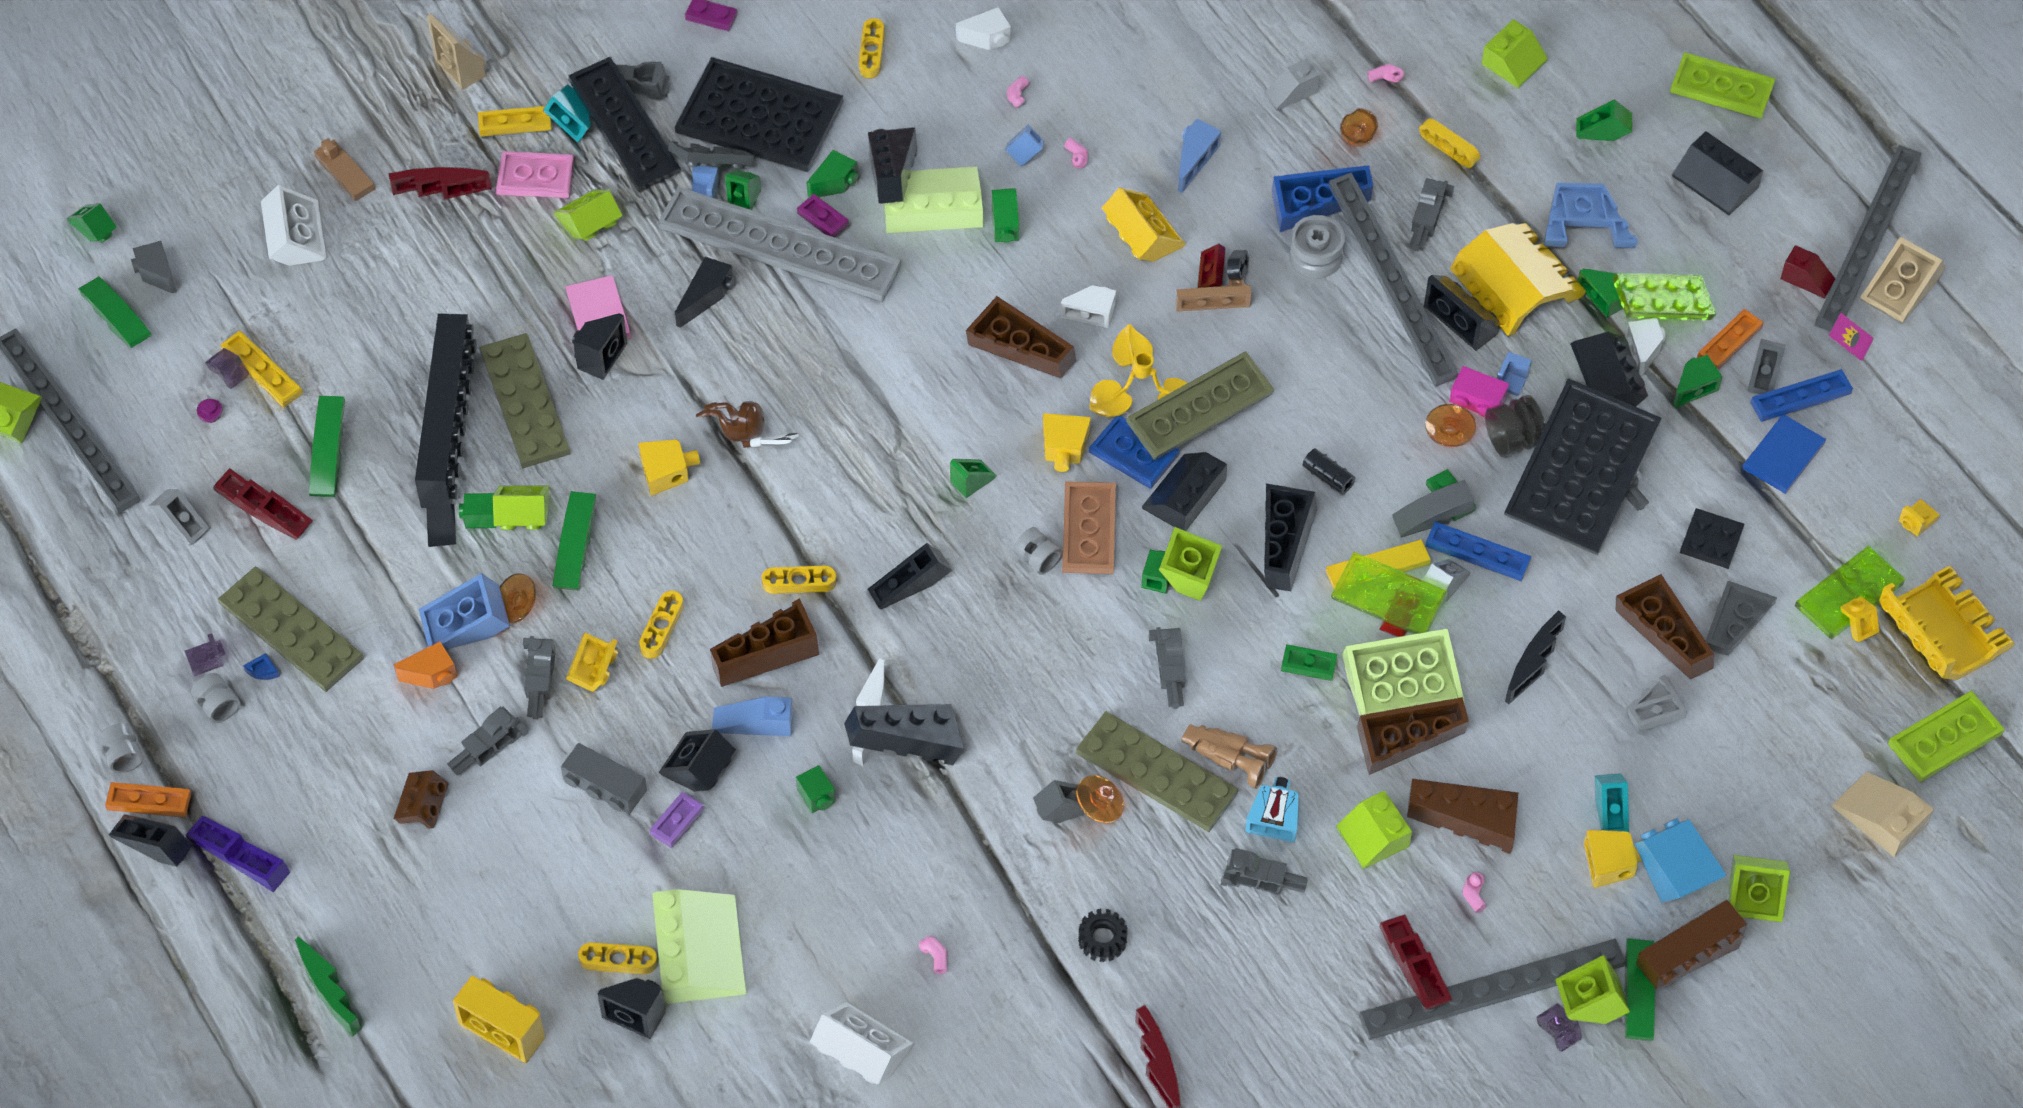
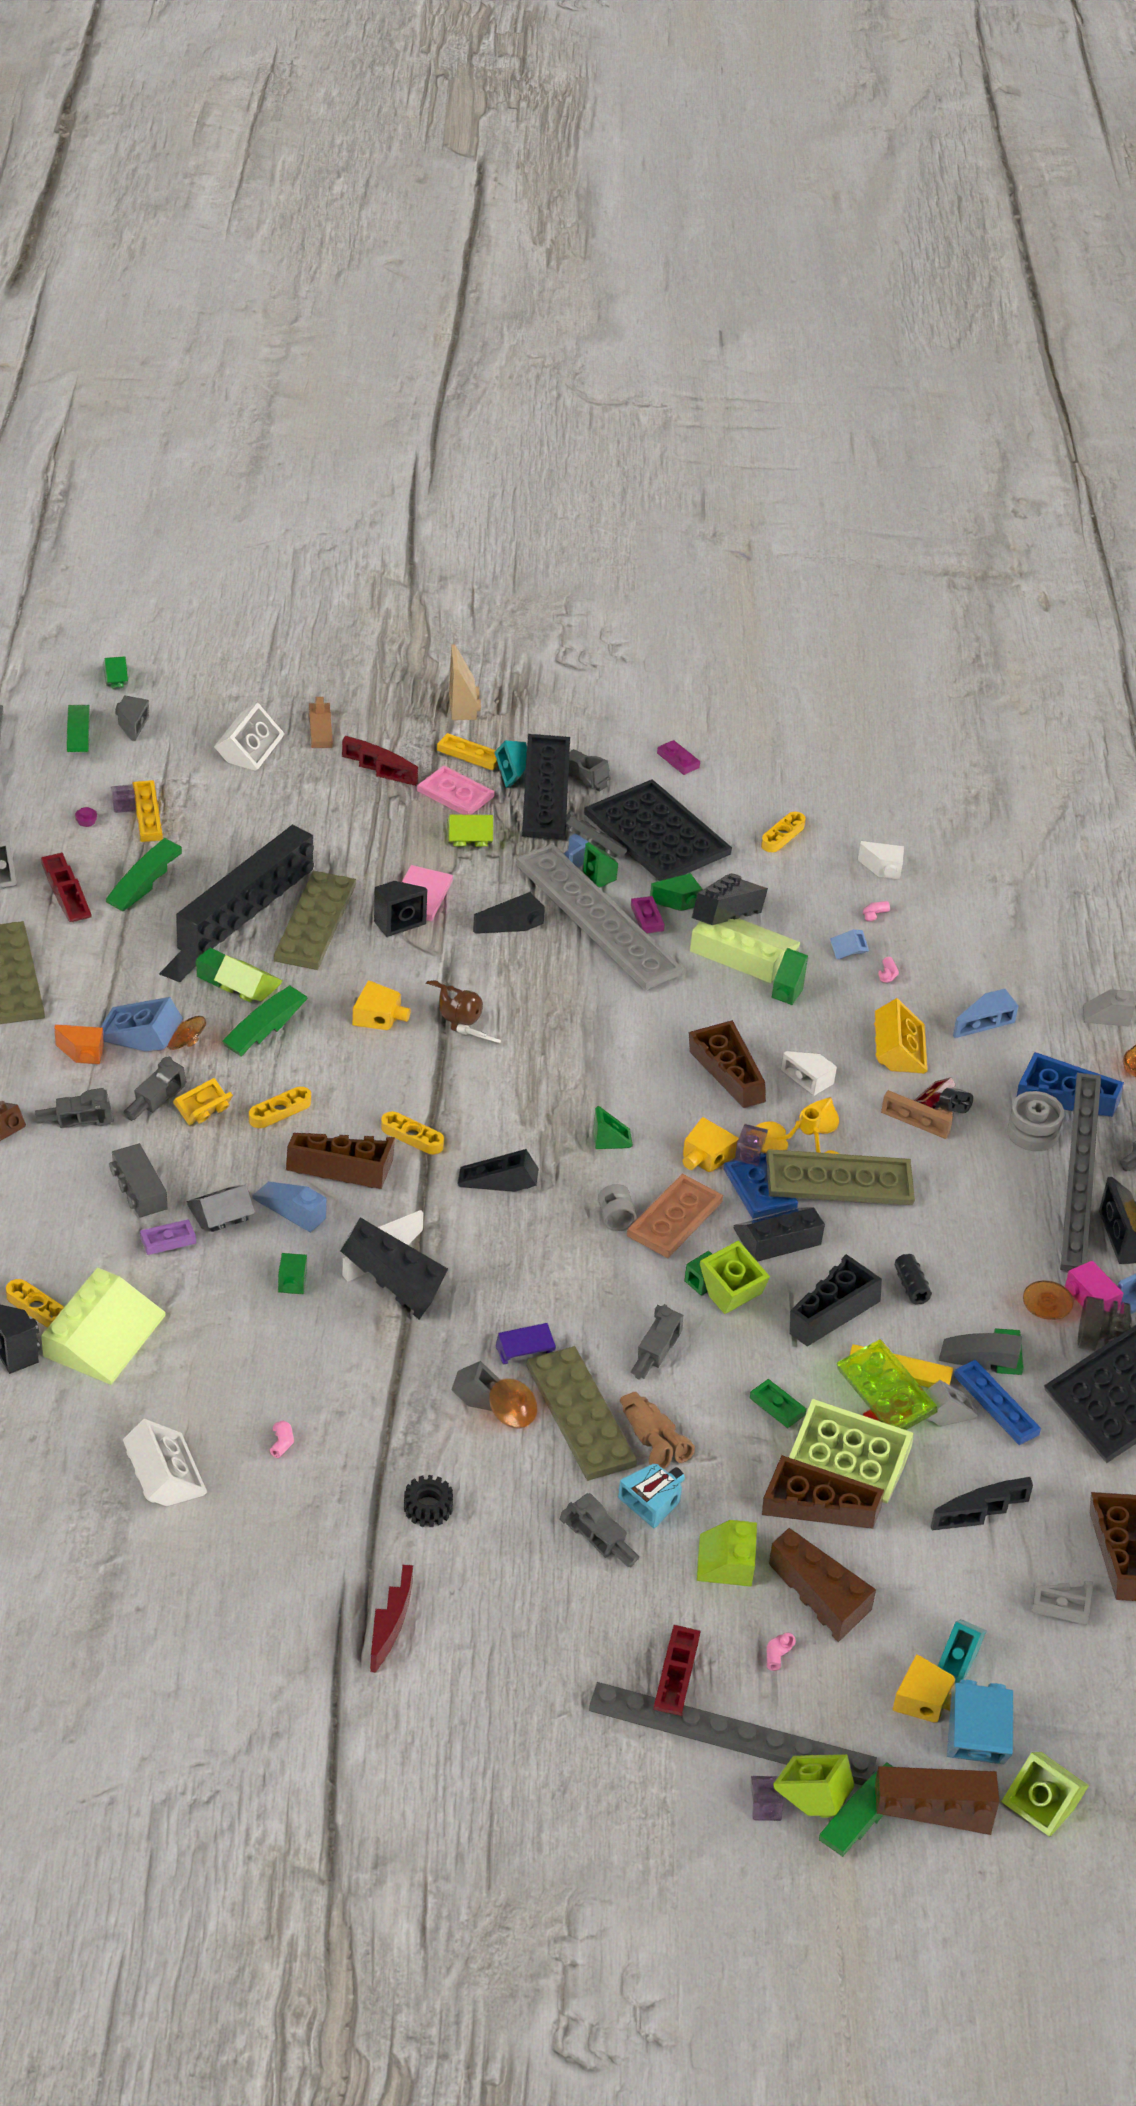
camera: 30 degrees right, 15 degrees down
none -> dark purple hinge [495,1323,556,1365]
none -> bracket [735,1124,768,1165]

